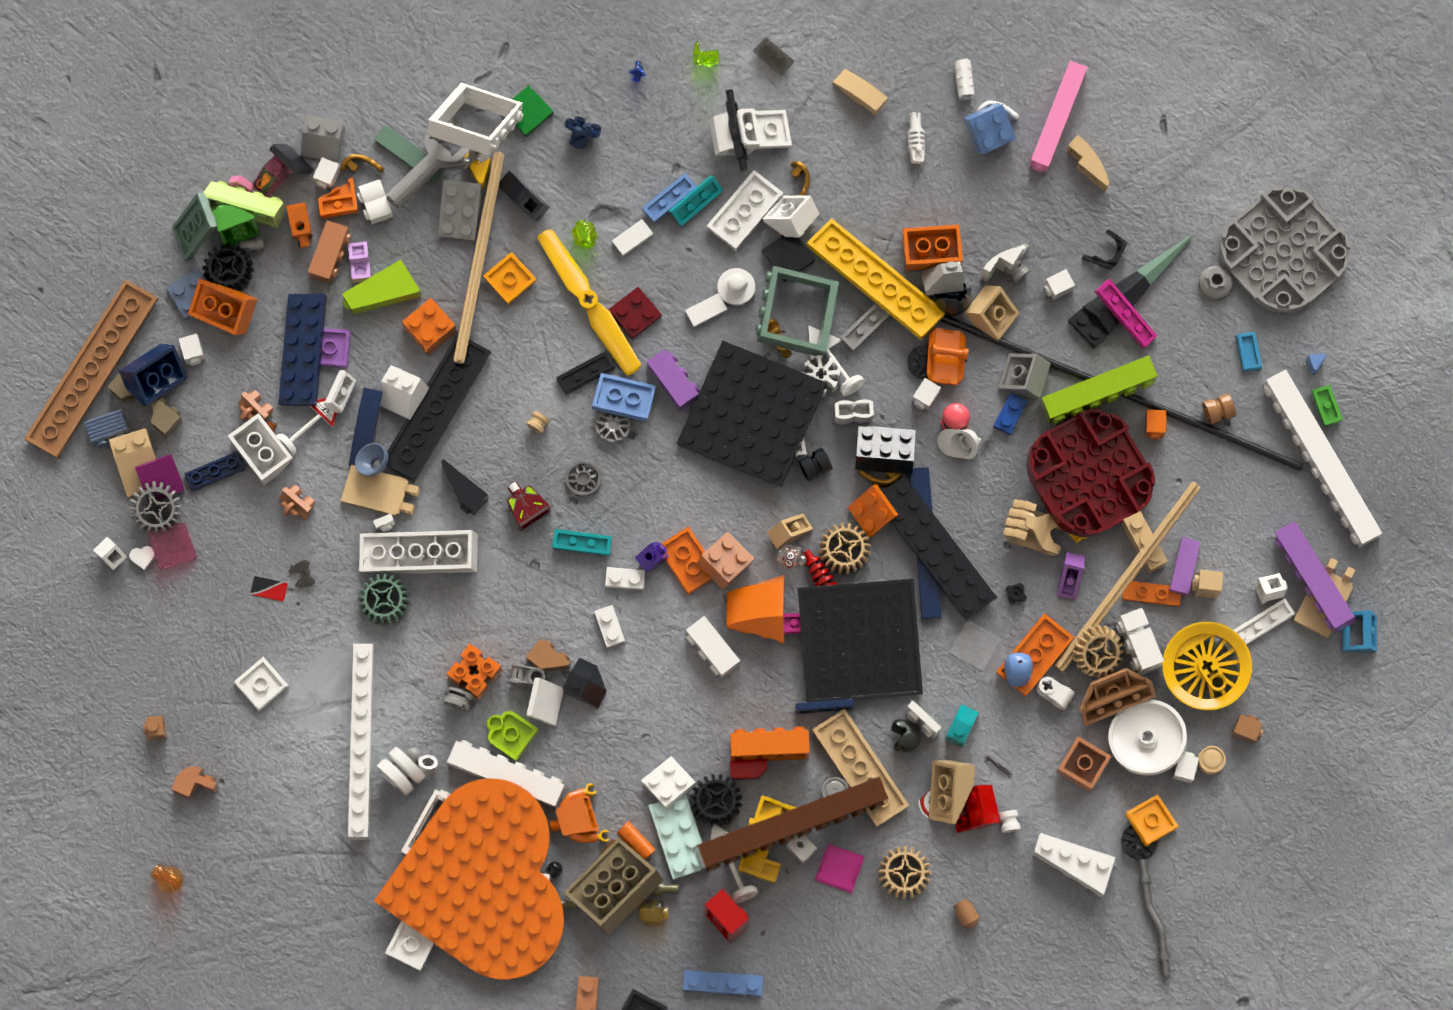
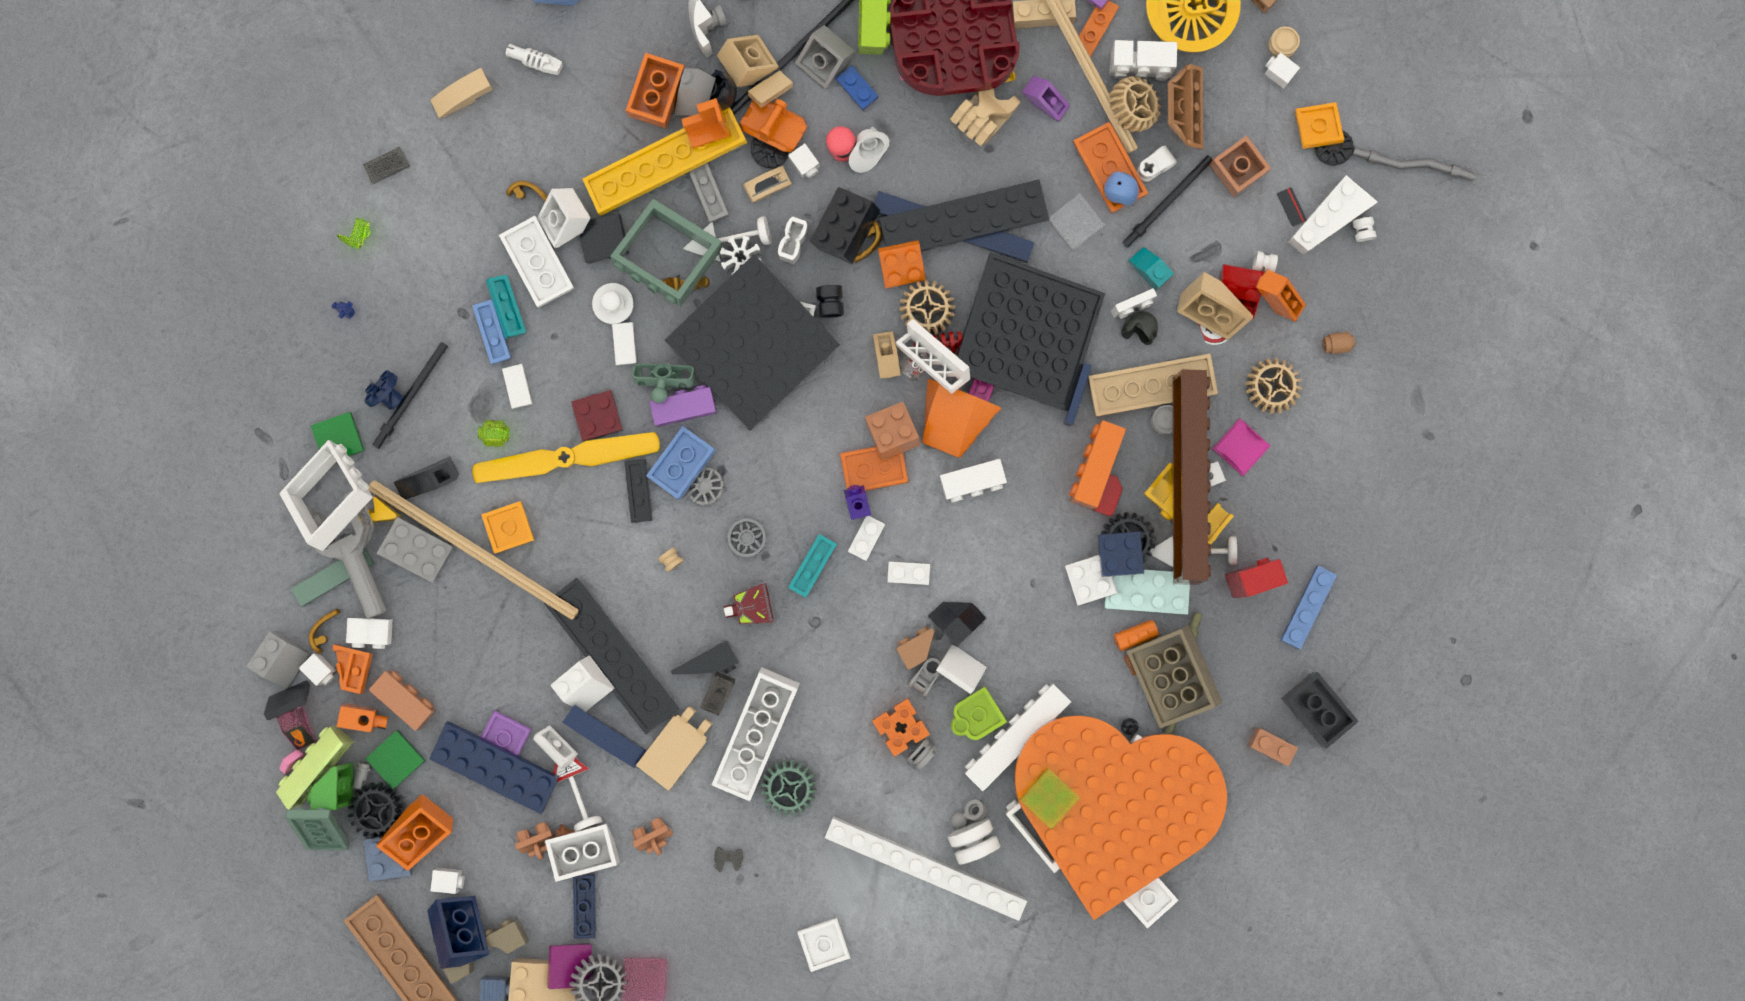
camera: 60 degrees left, 10 degrees up
sticker [250,576,288,601] -> none
lime slope [342,260,422,315] -> none
lavender slope [348,242,371,283] -> none
sand blue piece [355,443,388,477] -> none
white plate [373,513,395,532] -> none
orange brick [402,298,457,355] -> none
orange torso [550,783,610,843] -> none
clear yellow head [640,900,668,926] -> none
white piece [709,89,792,172] -> none
black plate [1005,583,1027,604] -> none
white dish [1108,699,1187,776] -> none
none -> green tile [365,730,426,789]
none -> black bar [372,342,448,449]
none -> sand green piece [632,363,695,404]
none -> orange panel [681,98,731,149]
none -> clear smoke plate [700,671,735,715]
none -> tan slope [743,166,792,203]
none -> tan tile [748,70,793,108]
none -> white fence [896,319,970,394]
none -> clear neon green plate [1019,768,1080,829]
none -> dark blue plate [1097,532,1144,577]
none -> black bar [1122,155,1213,248]
none -> orange brick [1256,269,1306,322]
none -> black sticker [1277,187,1307,226]
none -> white wheel [1352,217,1377,242]

